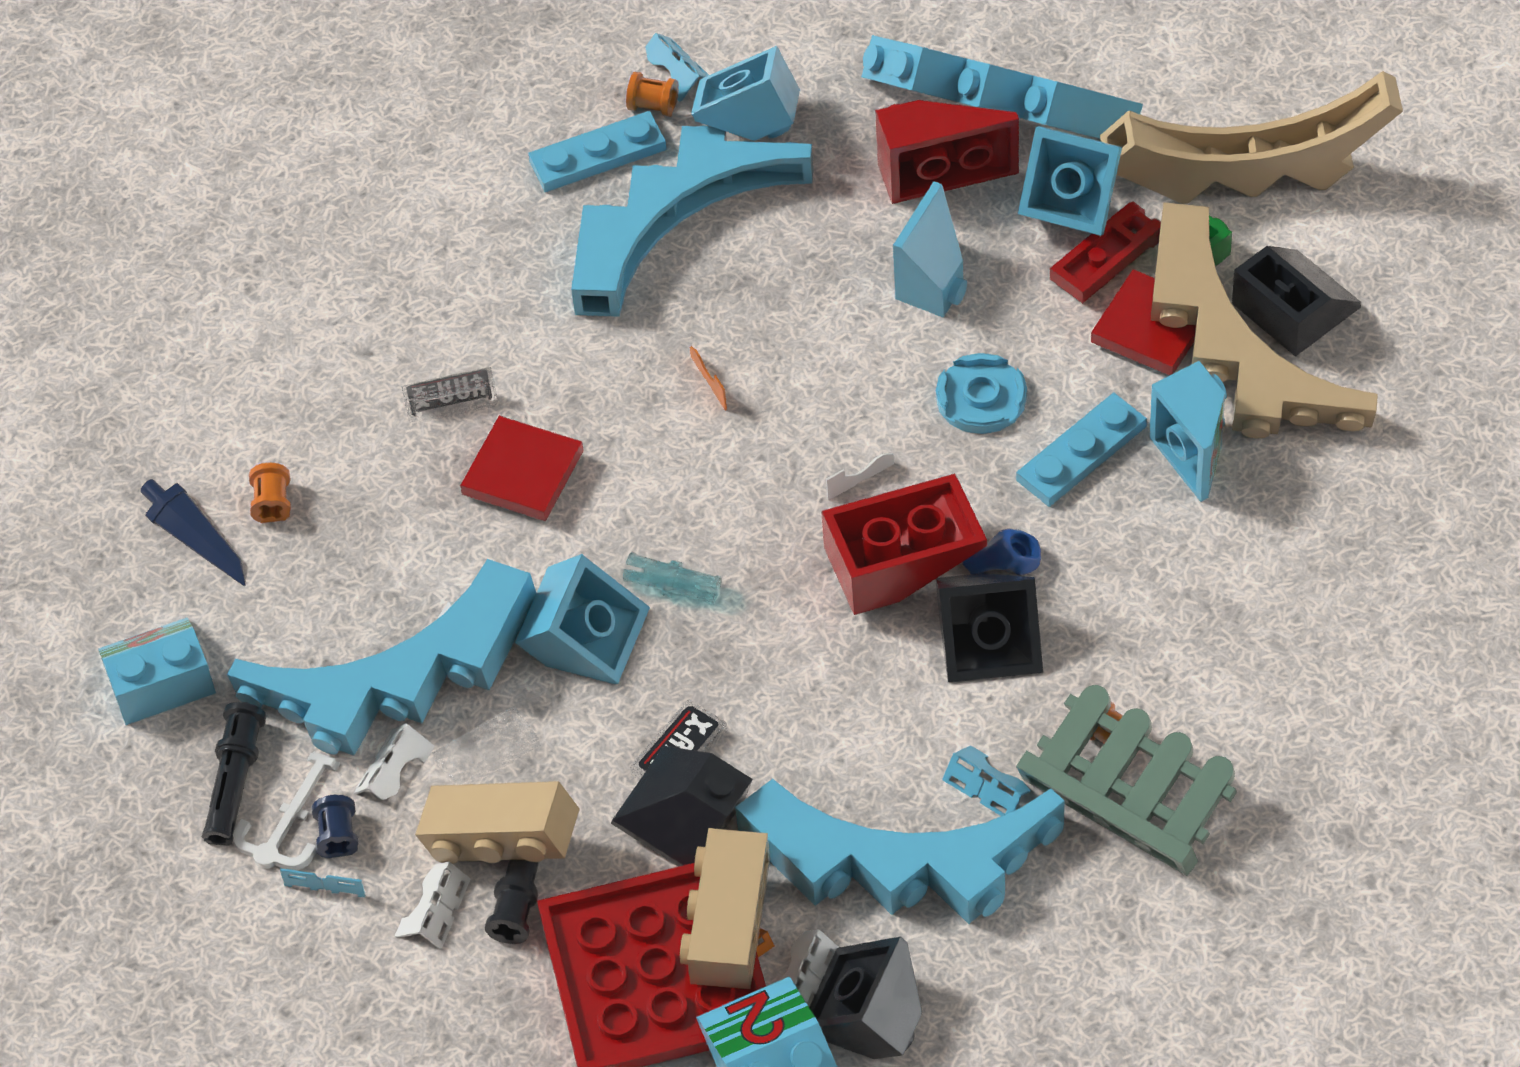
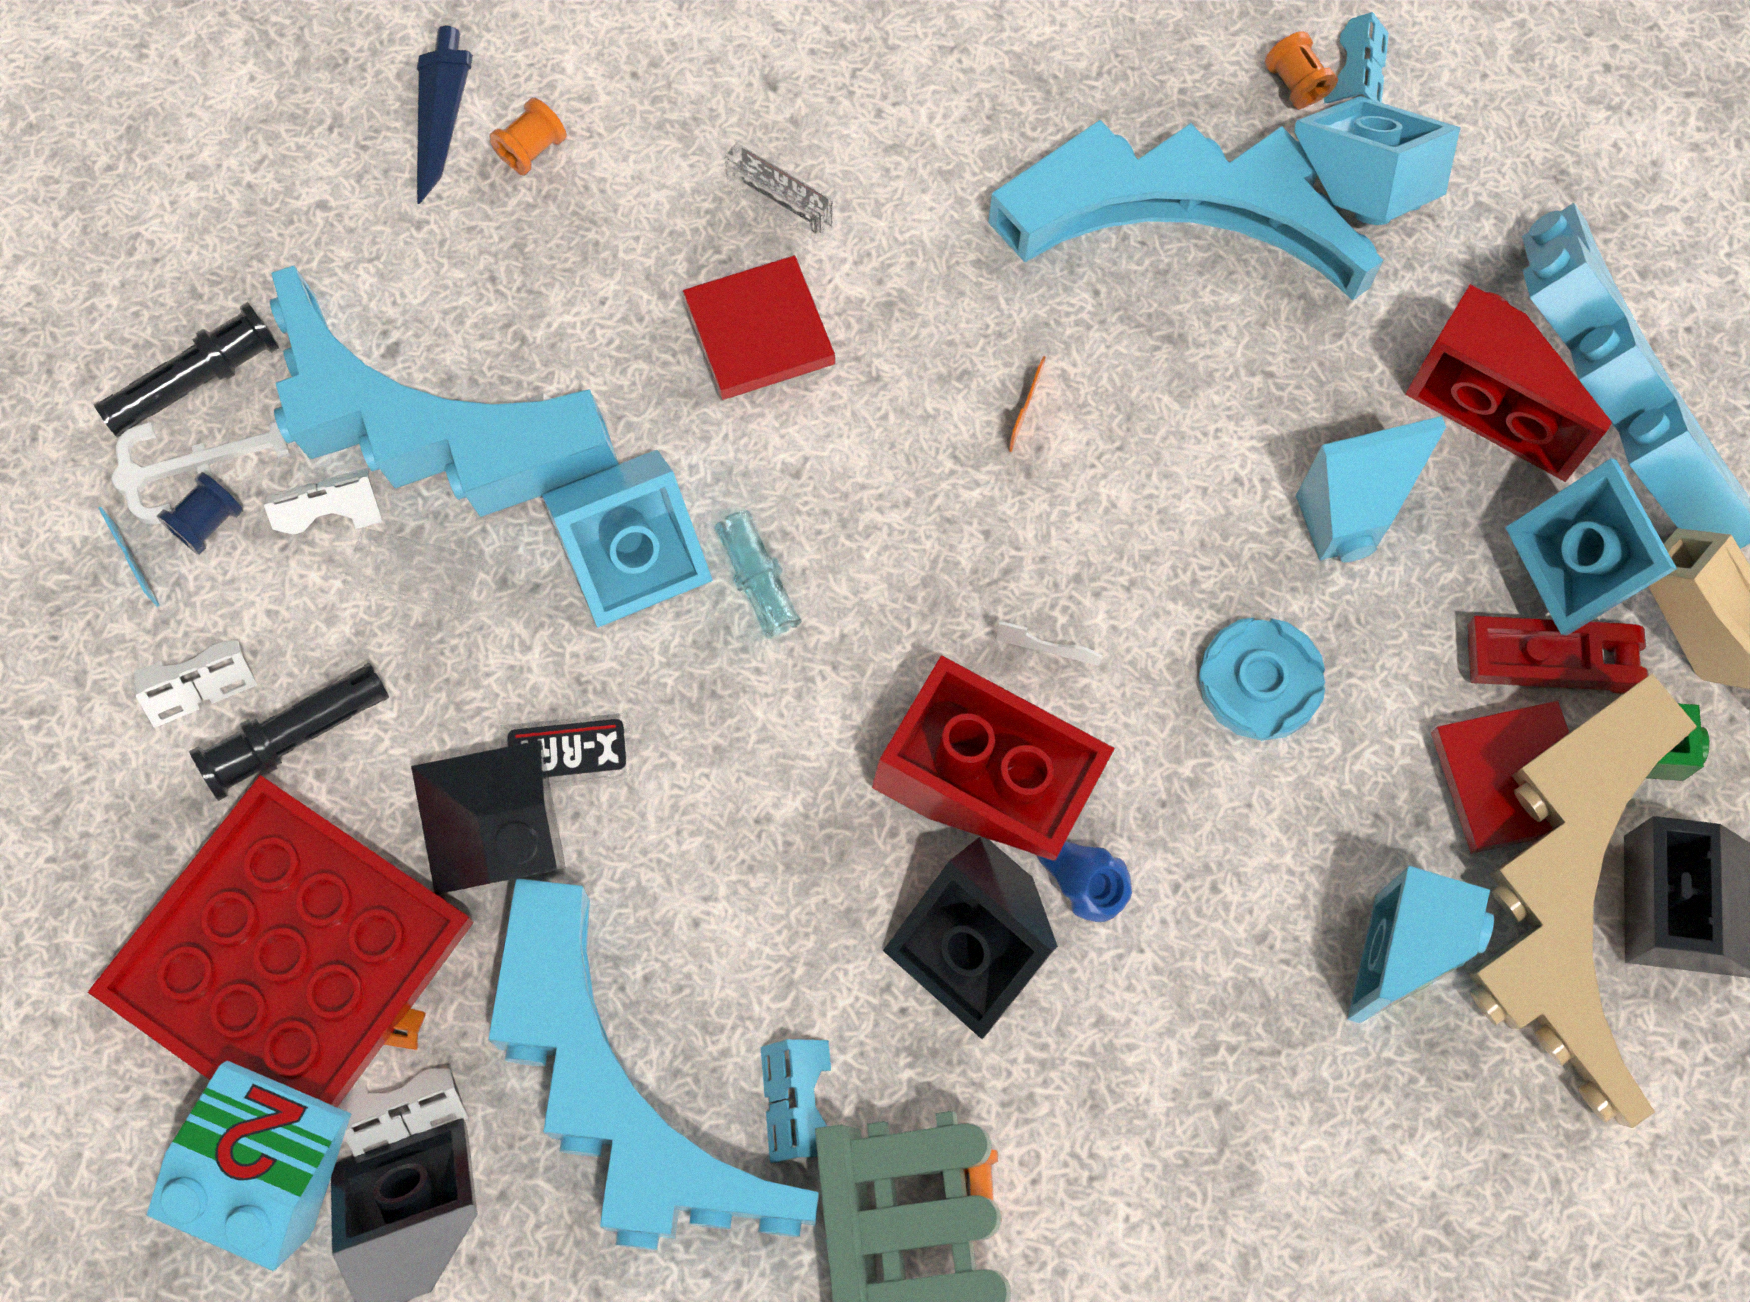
camera: 40 degrees right, 15 degrees up
medium azure slope [98,617,216,725] -> none
tan brick [415,781,580,864] -> none
medium azure plate [528,111,667,192] -> none
tan brick [680,828,770,989] -> none
medium azure plate [1016,392,1147,507] -> none

